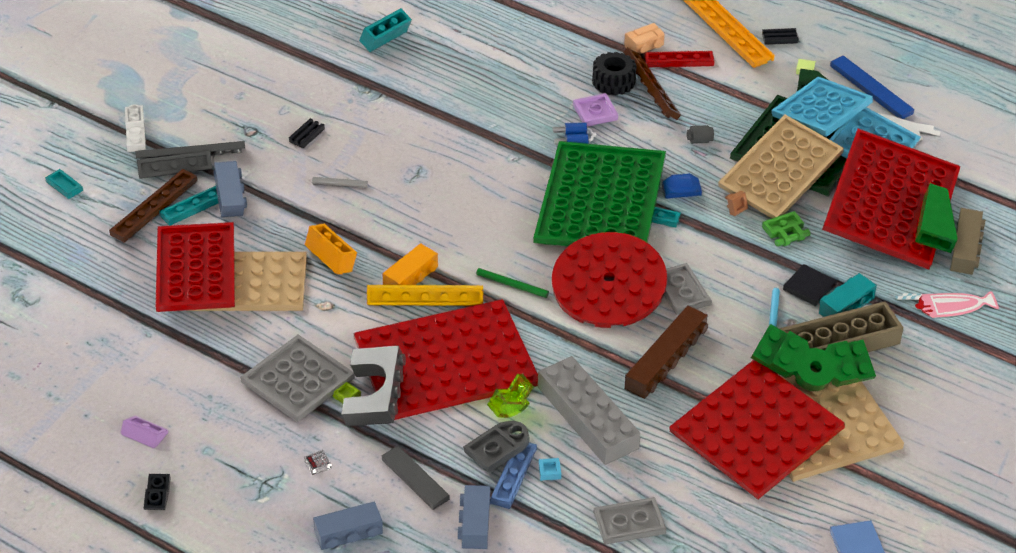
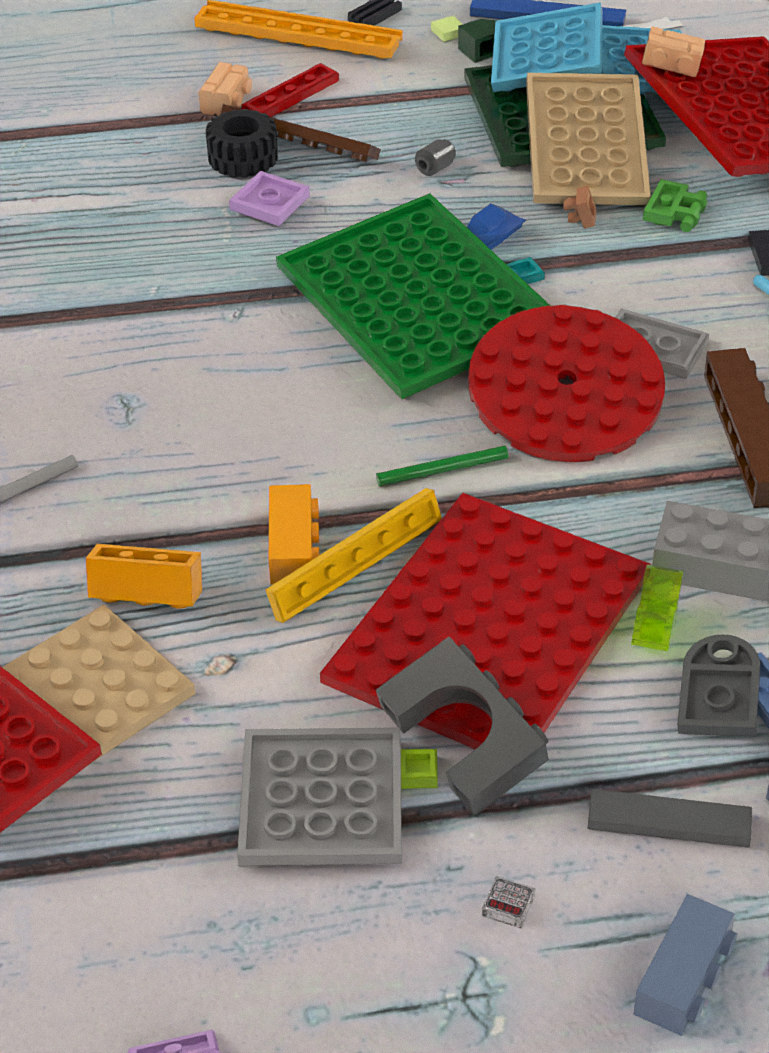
camera: 40 degrees left, 0 degrees up
blue piece [553,122,596,145] -> none
none -> light nougat brick [642,26,705,77]

